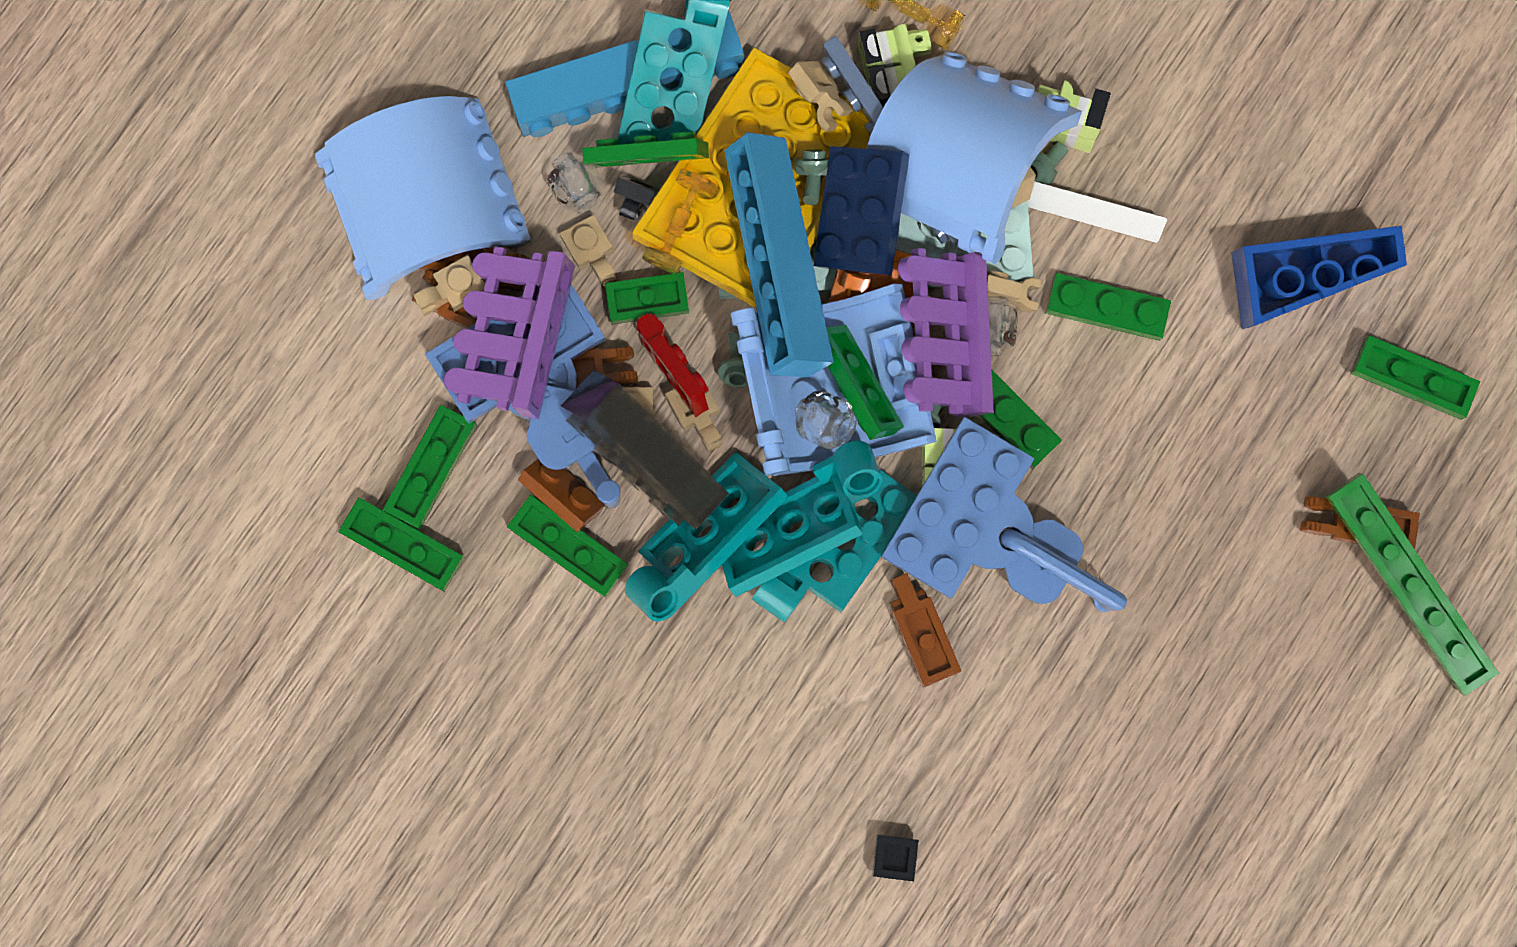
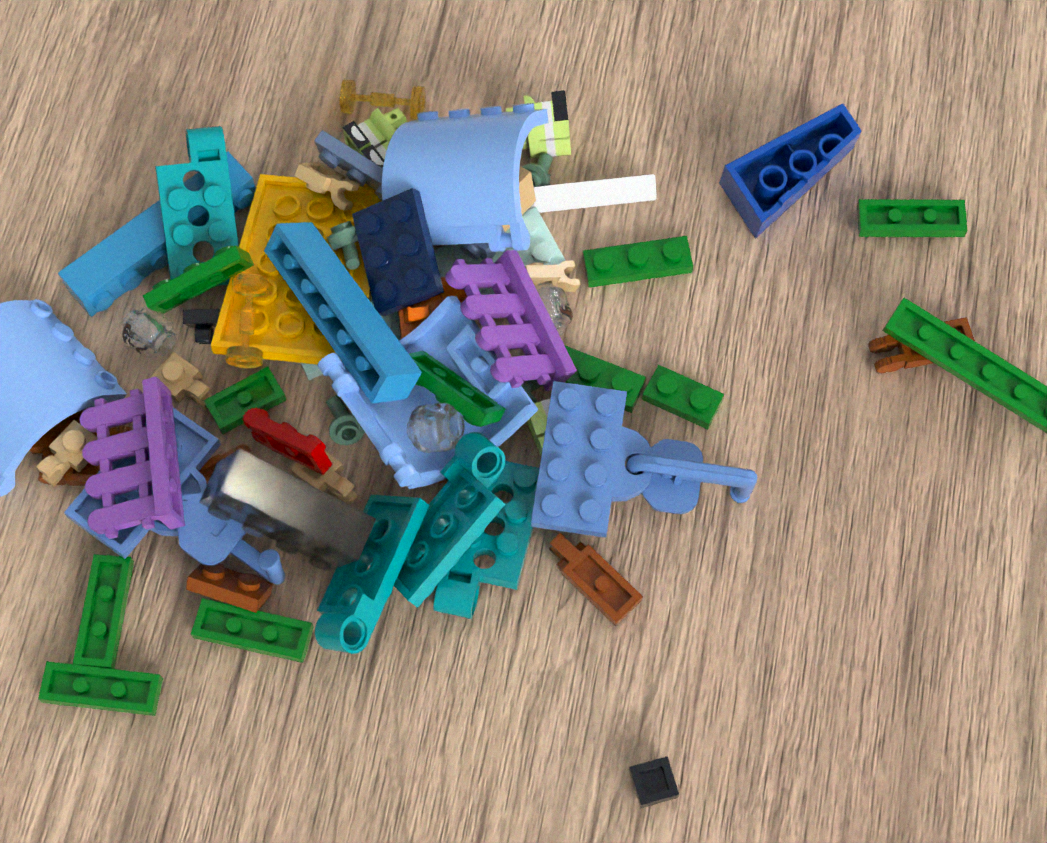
camera: 15 degrees left, 15 degrees down
none -> green plate [642,364,724,430]

